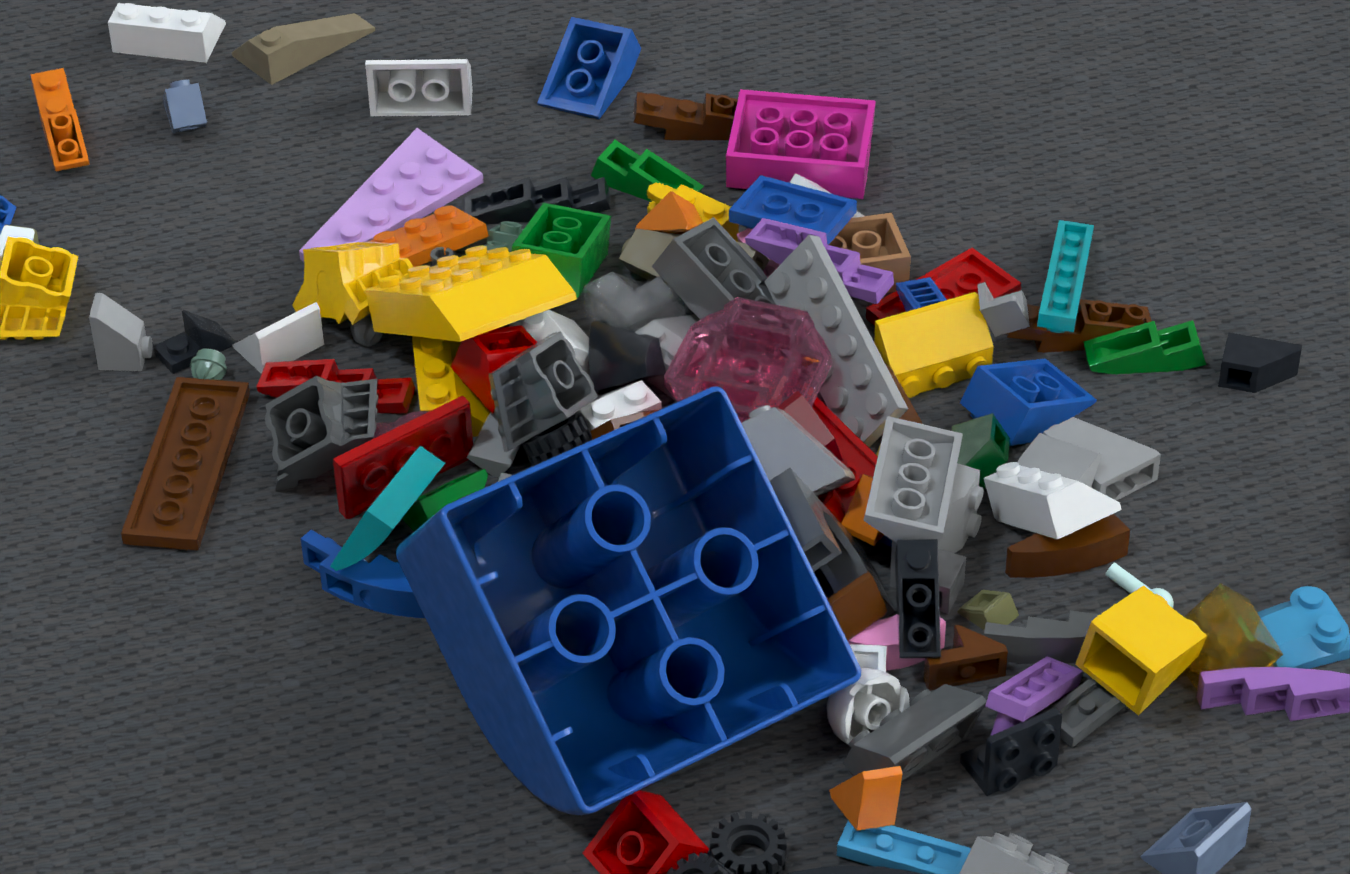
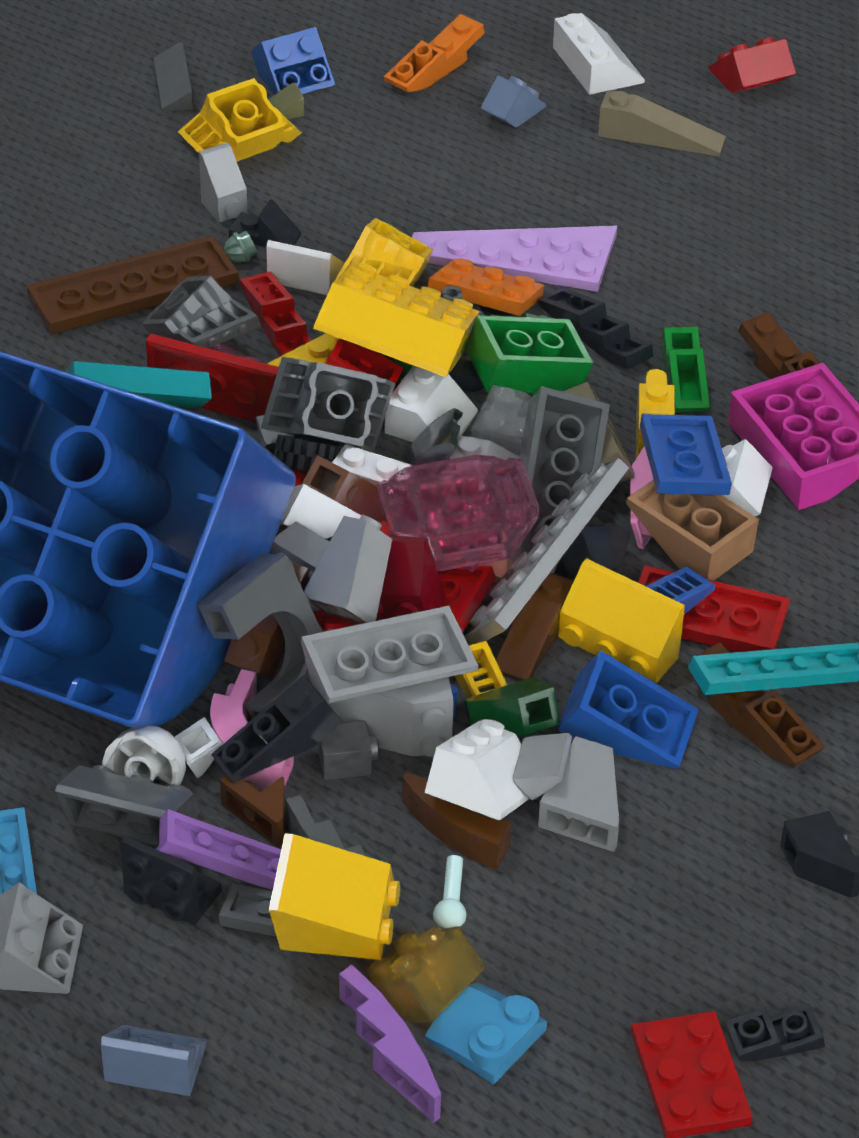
camera: 55 degrees right, 0 degrees up
white slope [365,59,473,116] -> none
blue slope [537,17,641,119] -> none
orange slope [635,191,703,234] -> none
medium lavender slope [745,218,894,304] -> none
reddish brown slope [827,571,887,641] -> none
orange slope [829,766,902,831] -> none
olive slope [957,590,1019,630] -> none
light grey panel [978,282,1030,337] -> none
green slope [1083,320,1206,374] -> none

